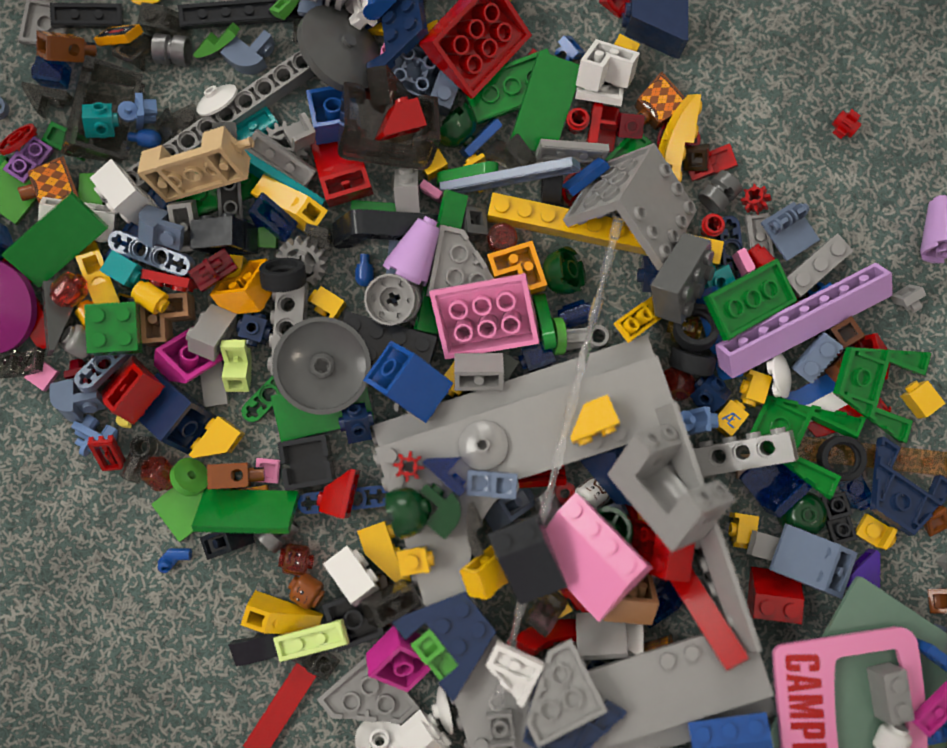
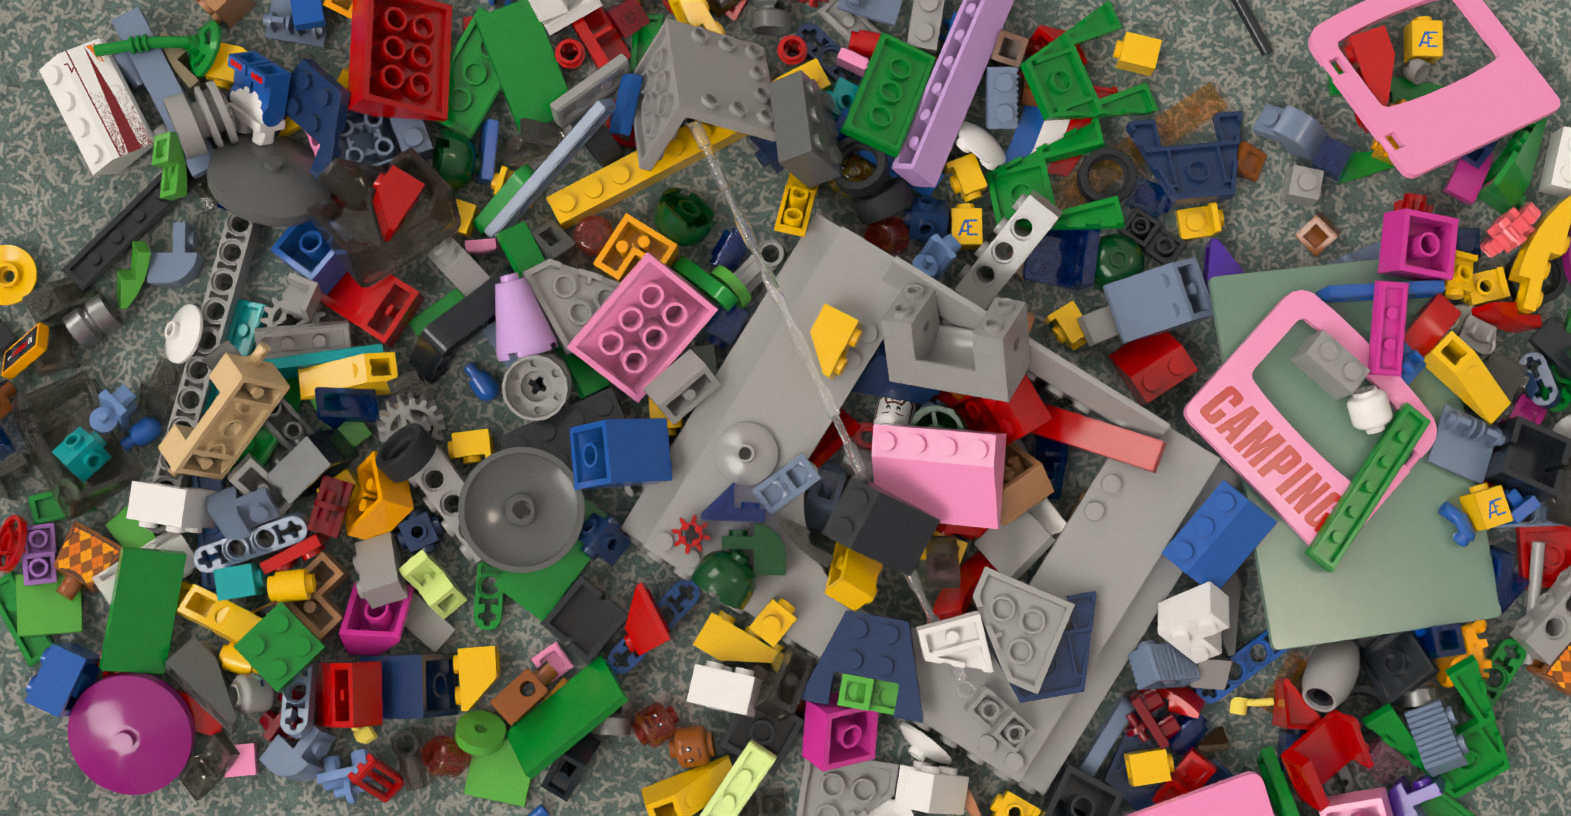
camera: 40 degrees left, 0 degrees up
clear red head [50,272,88,308] -> none

